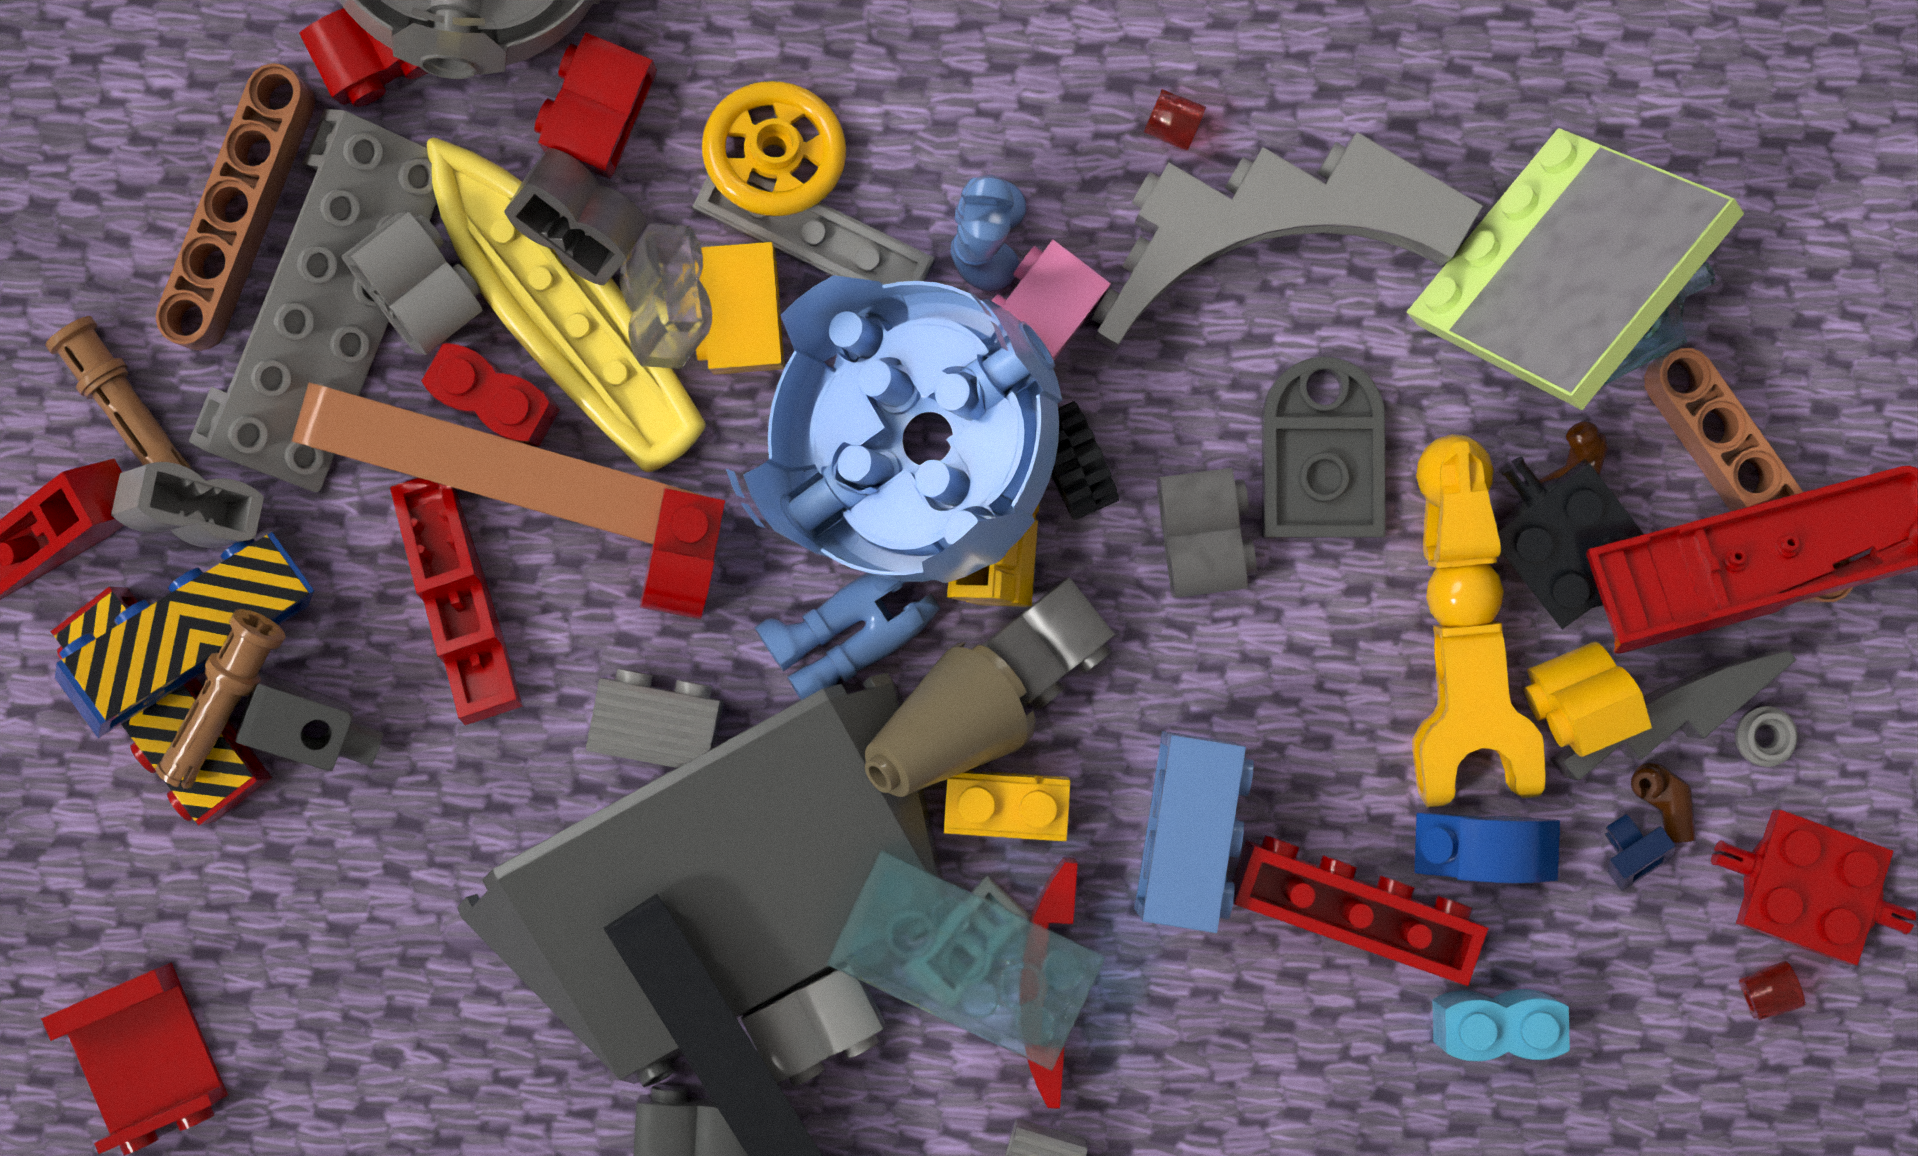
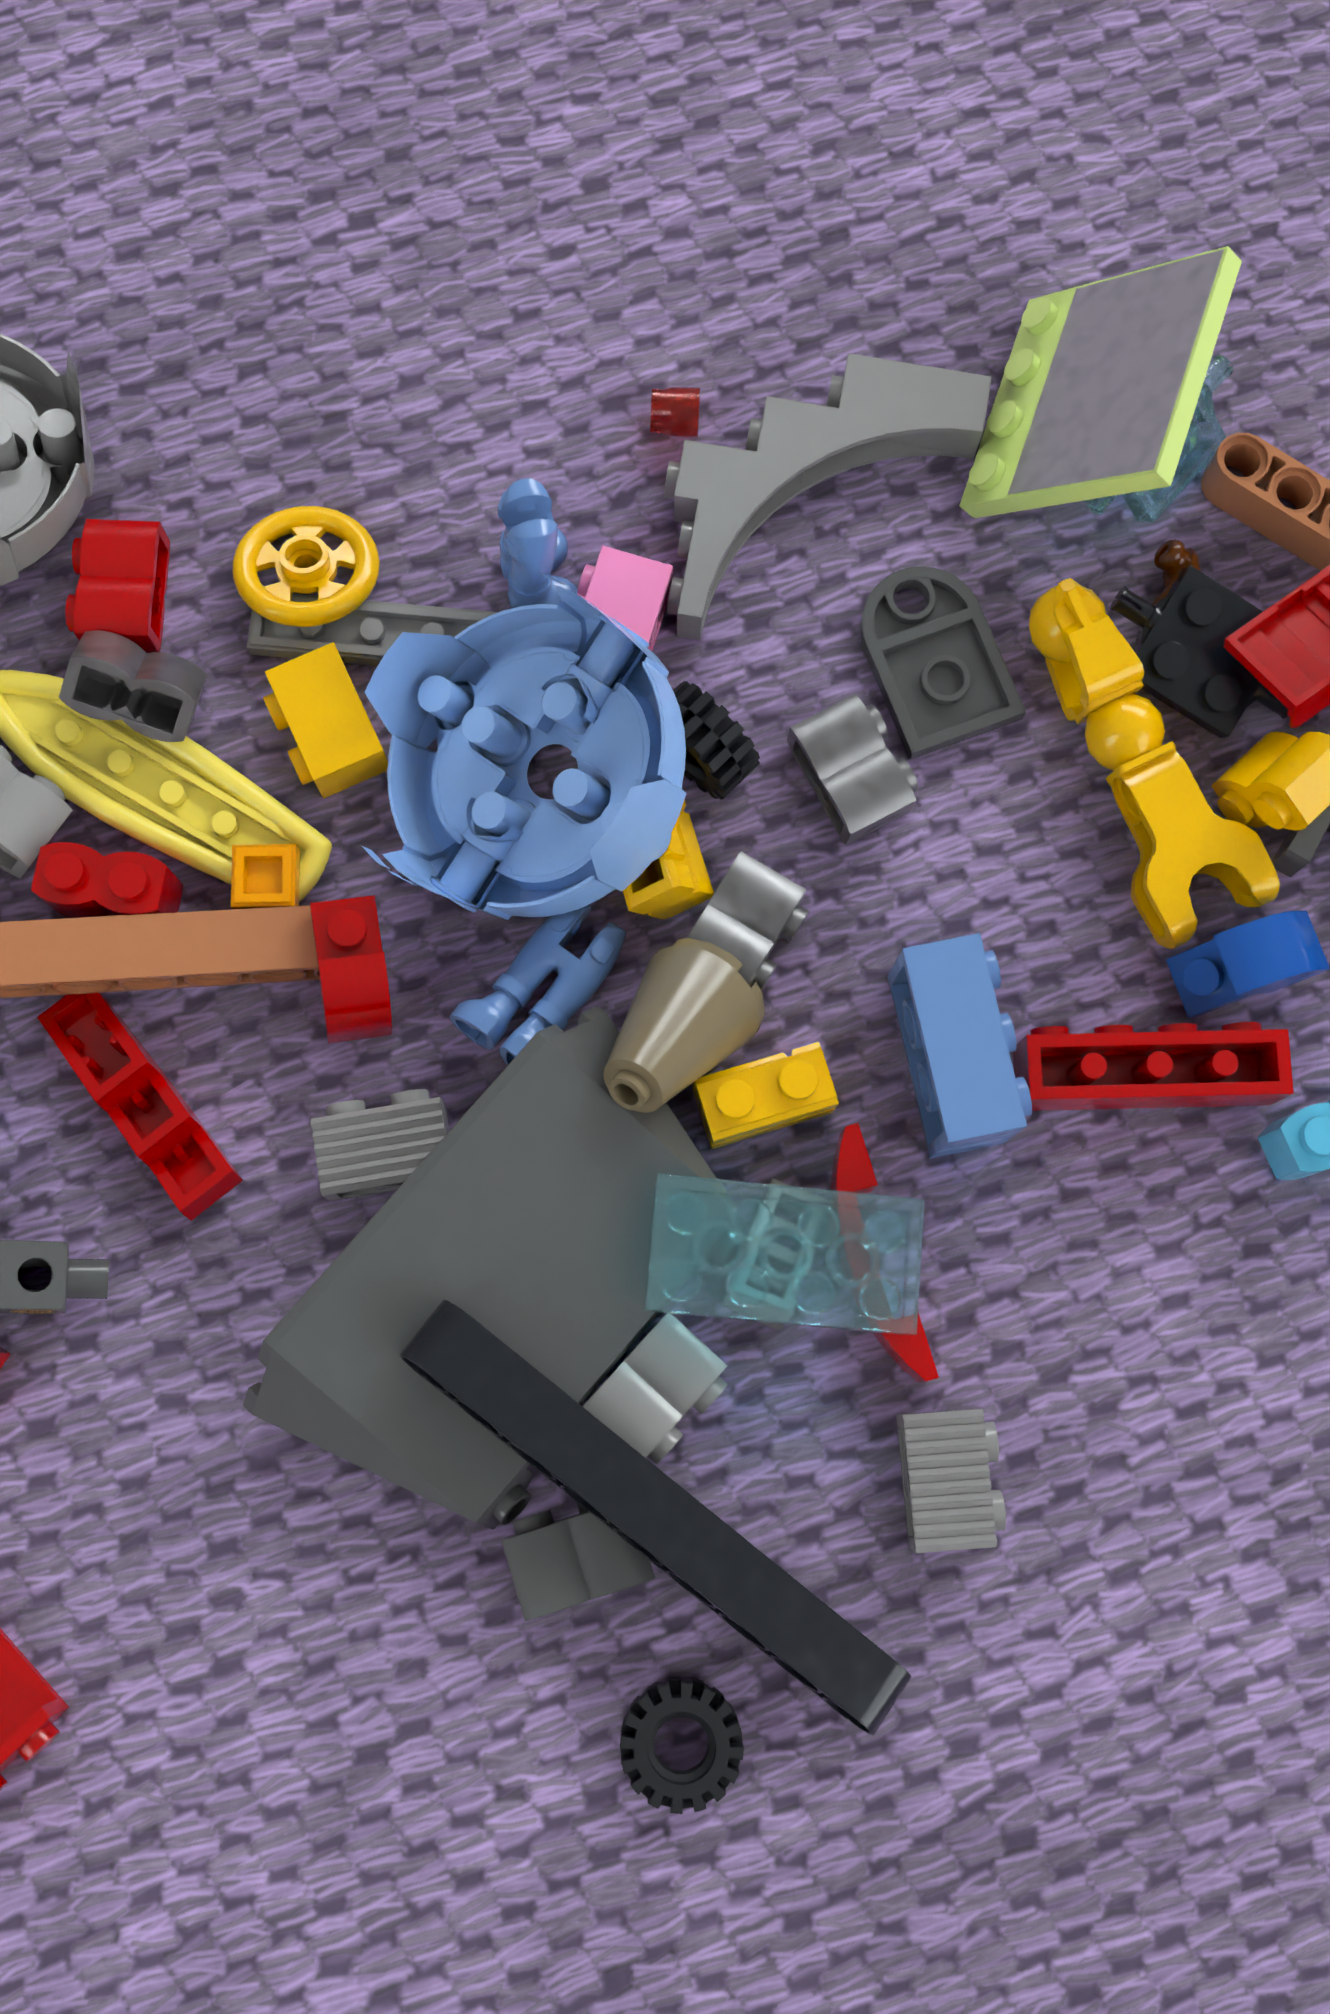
camera: 20 degrees left, 10 degrees down
clear brick [620,223,712,369] -> none
none -> light orange tile [231,844,300,909]

